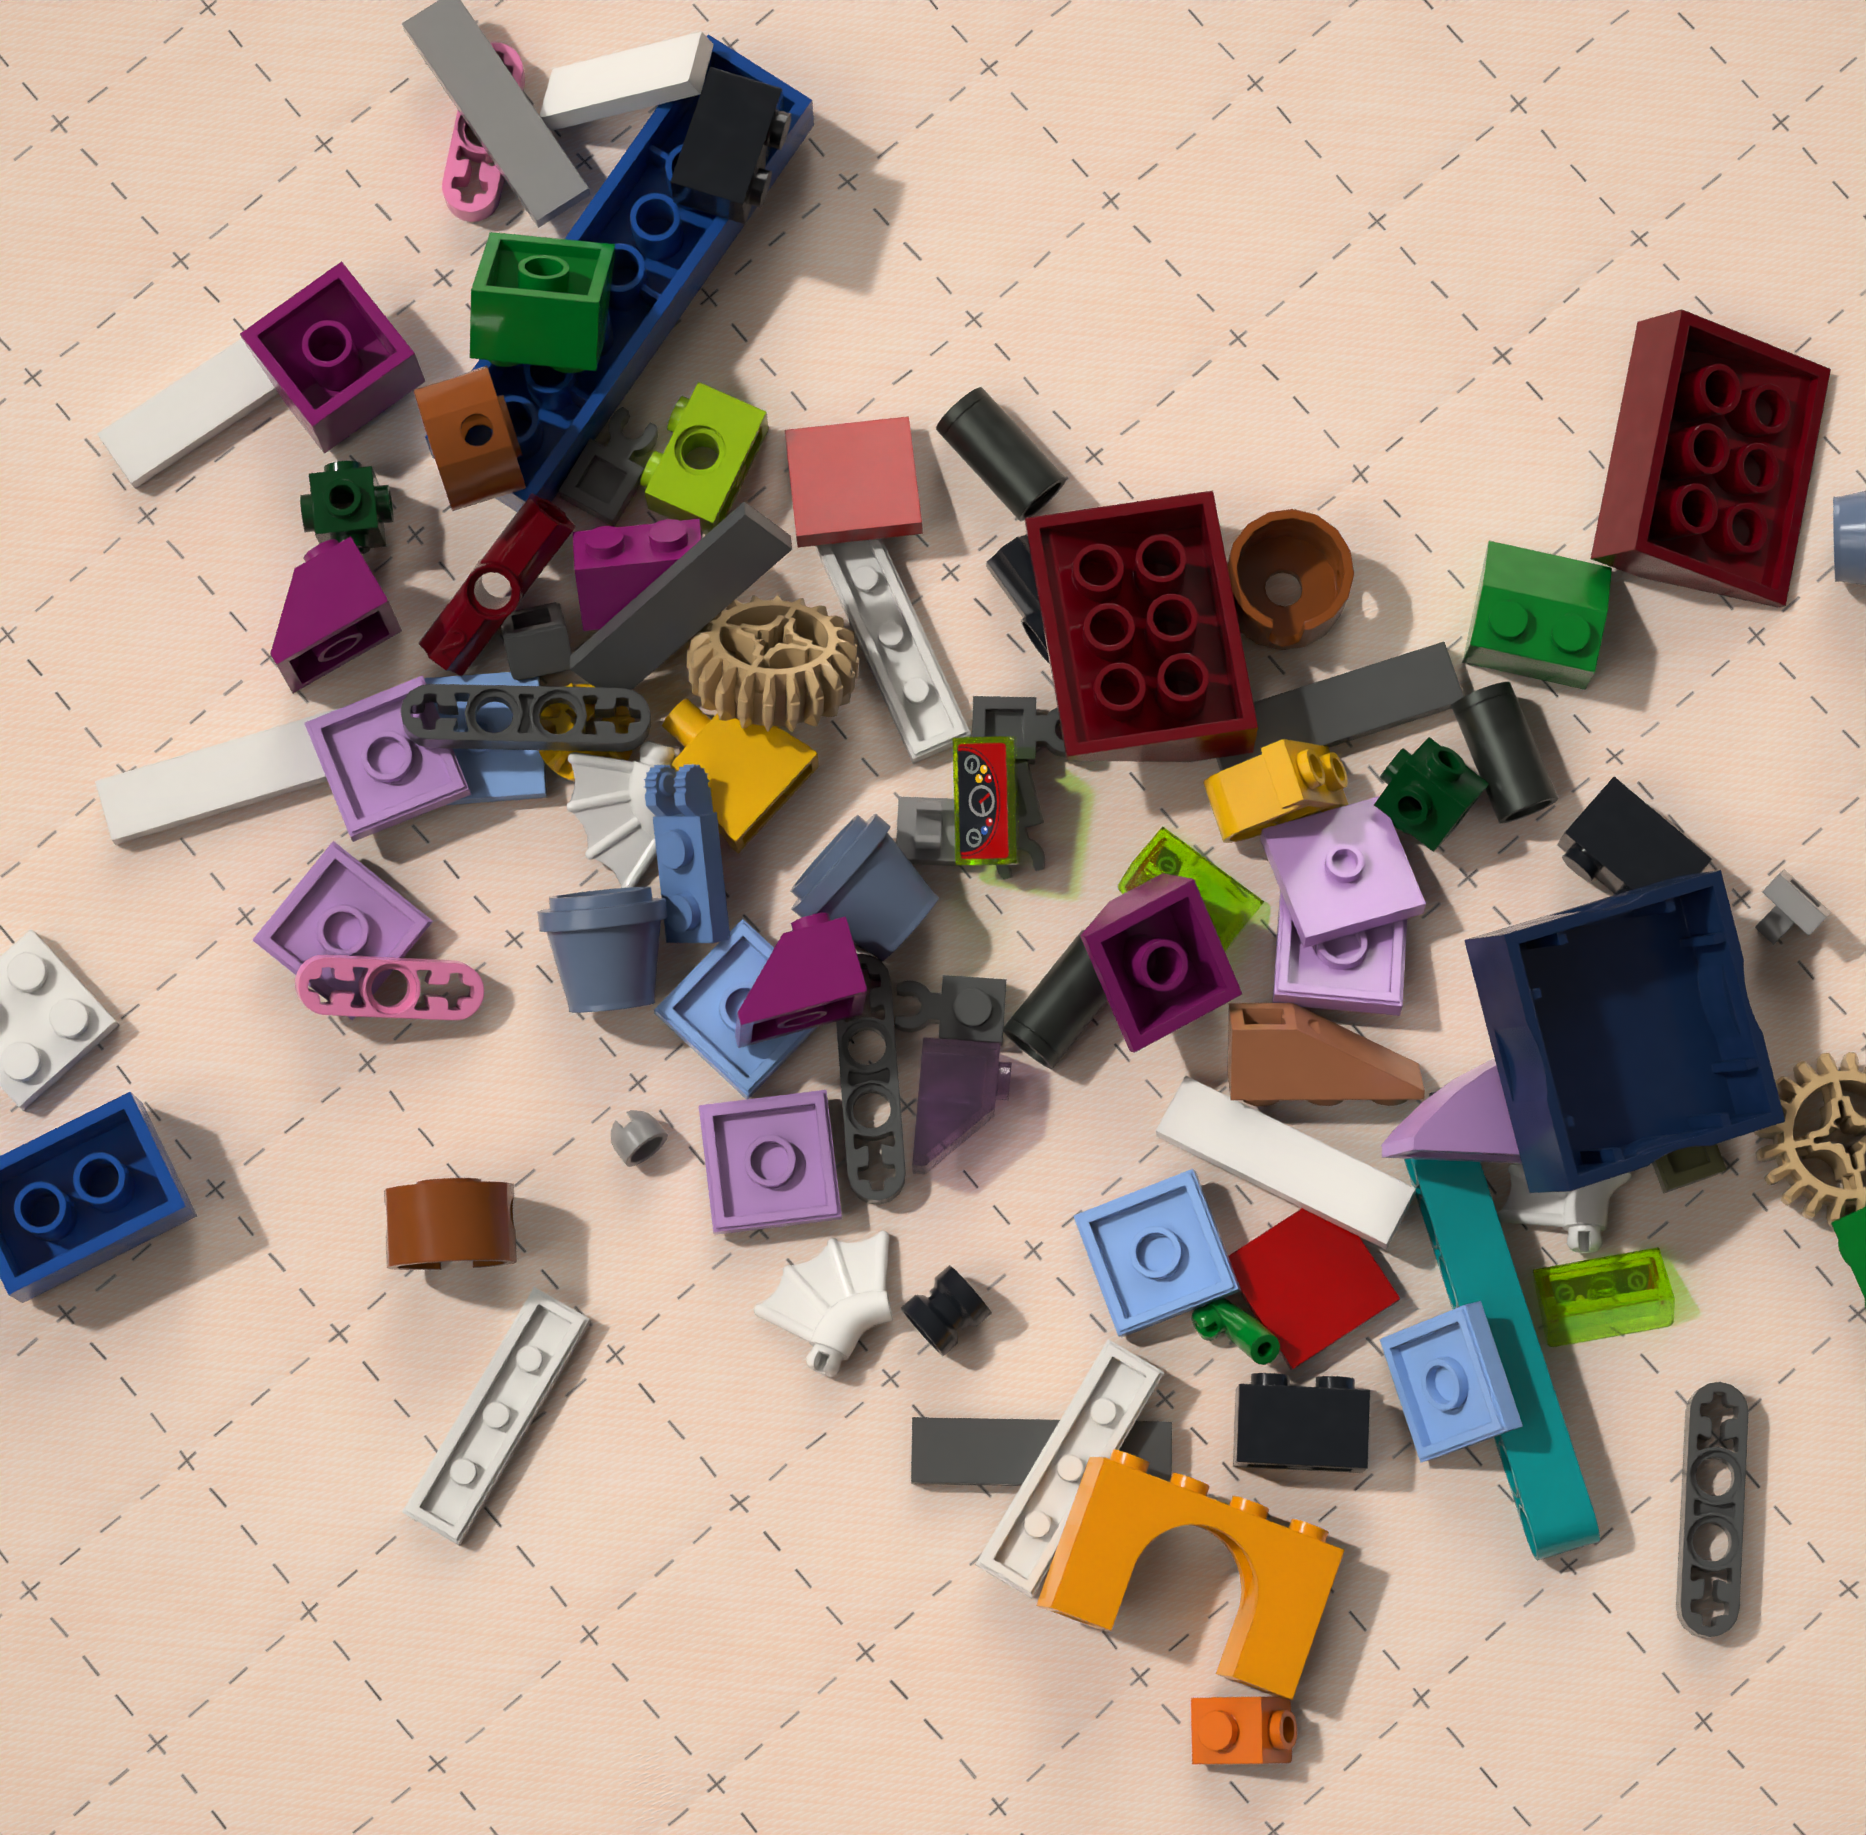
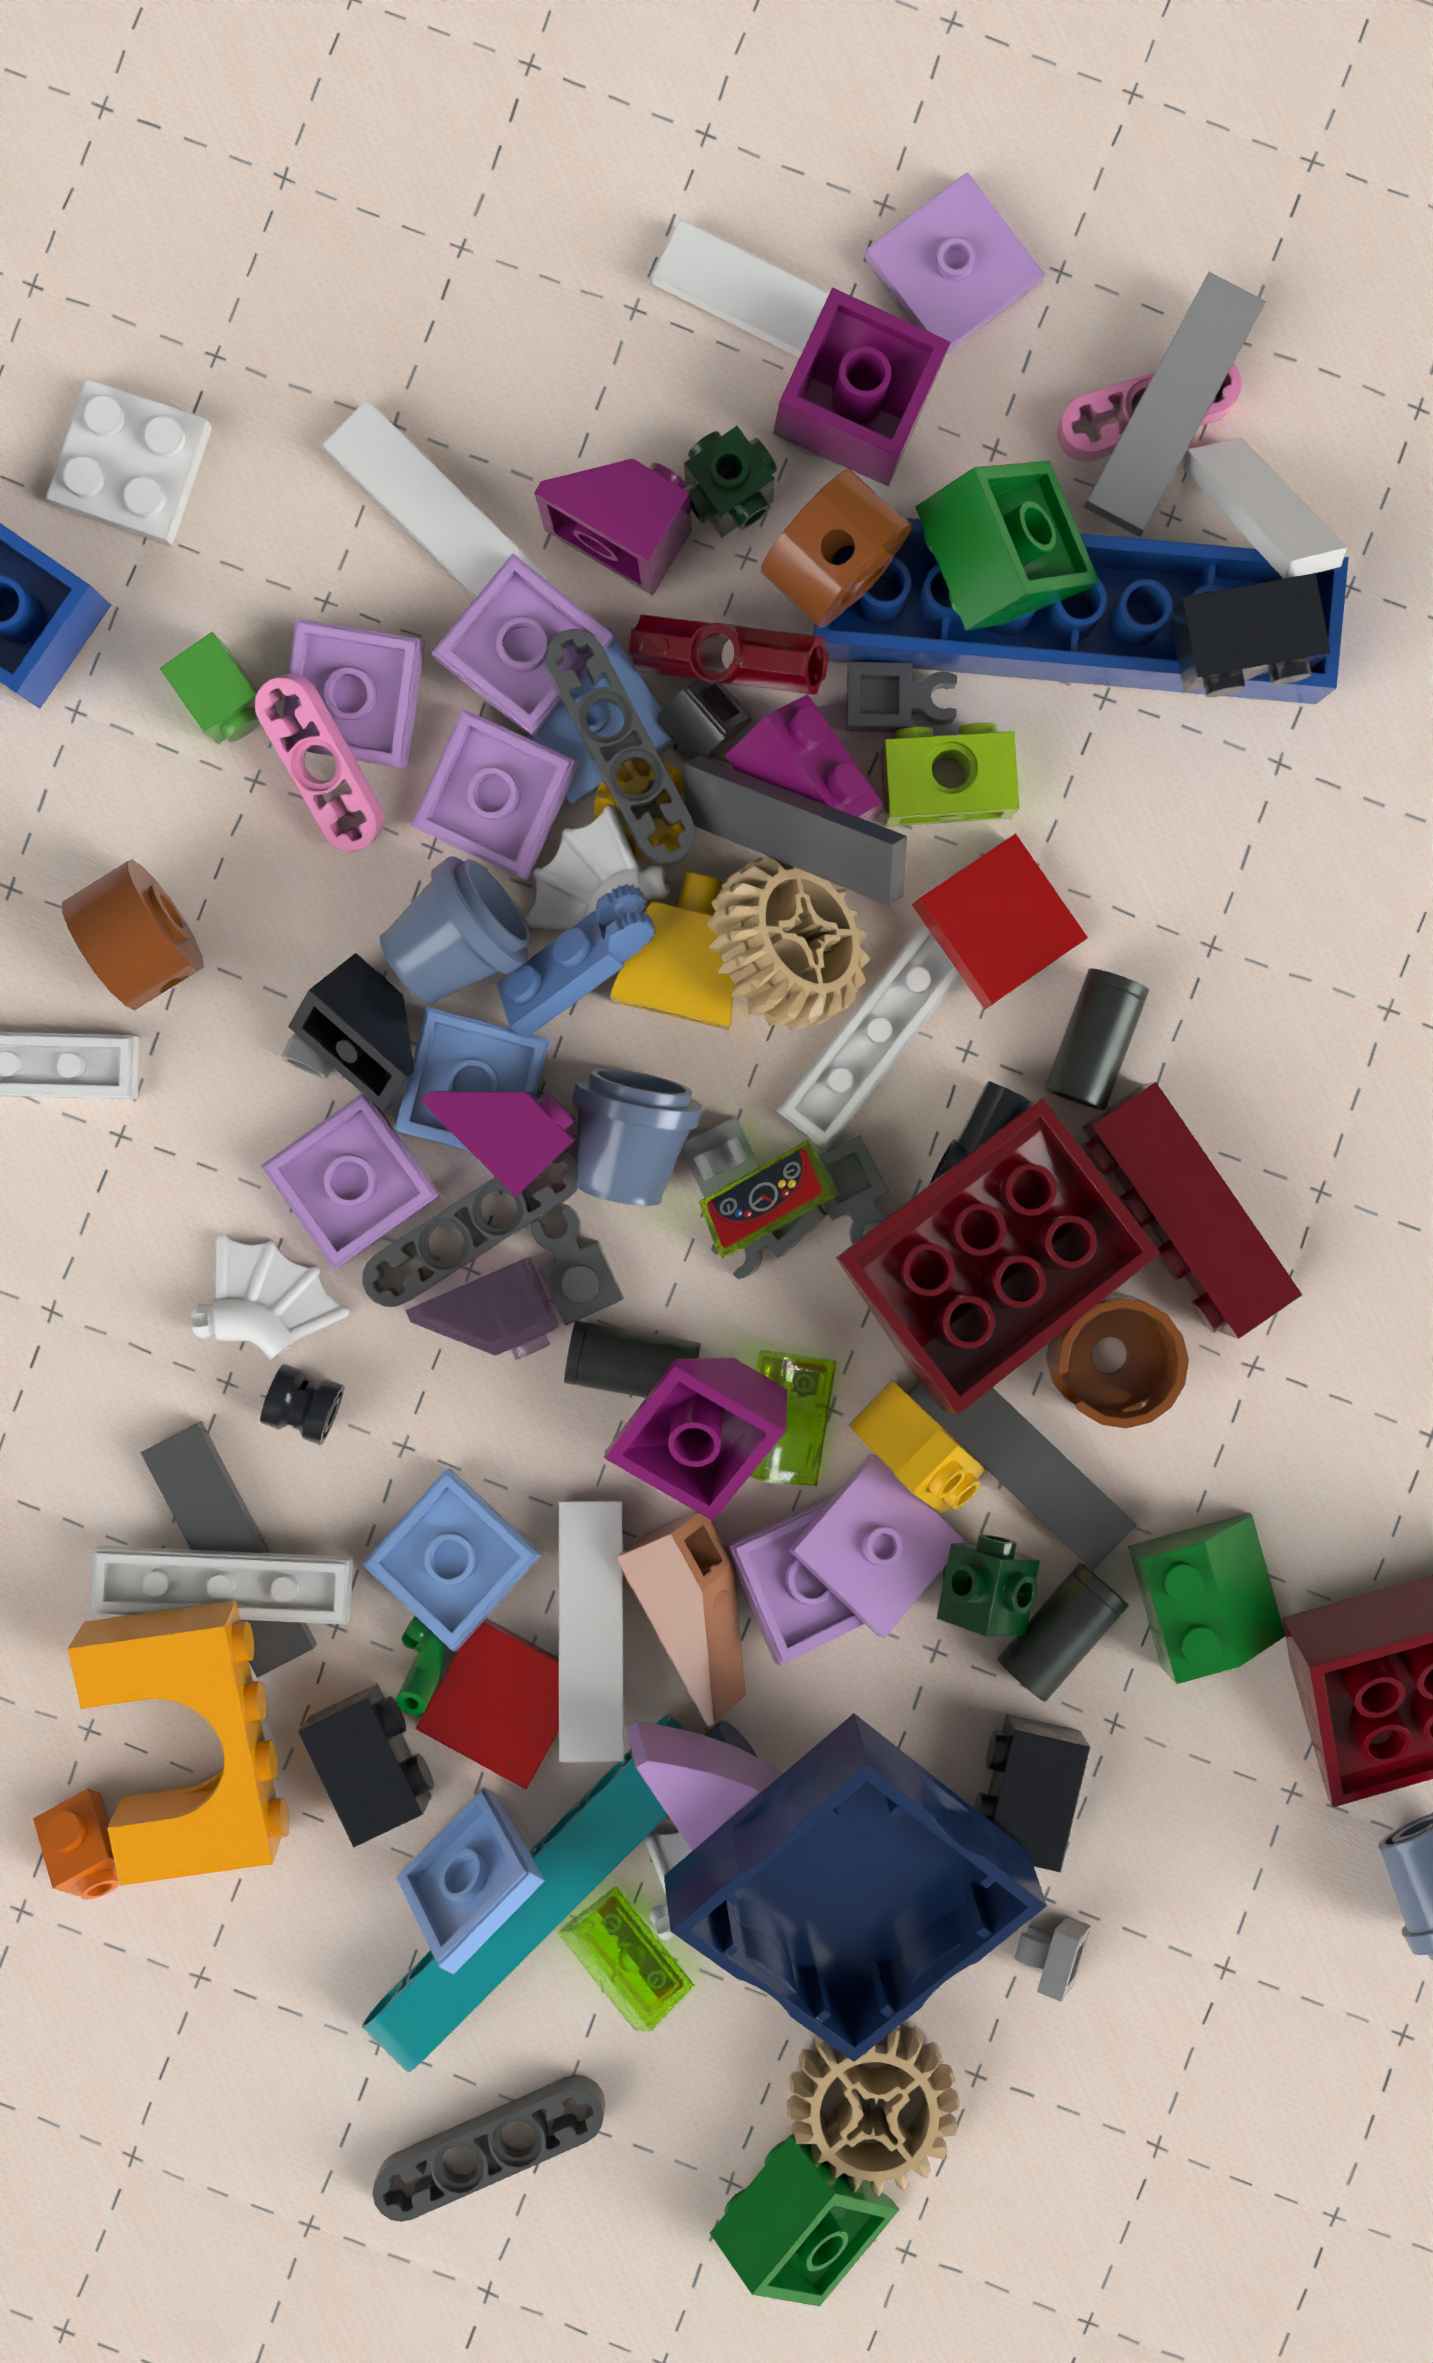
camera: 60 degrees right, 10 degrees up
none -> bright green brick [159,631,260,744]
none -> black slope [288,953,414,1112]
none -> lavender plate [411,708,580,880]
none -> lavender plate [865,172,1045,355]
none -> dark red brick [1082,1082,1303,1339]

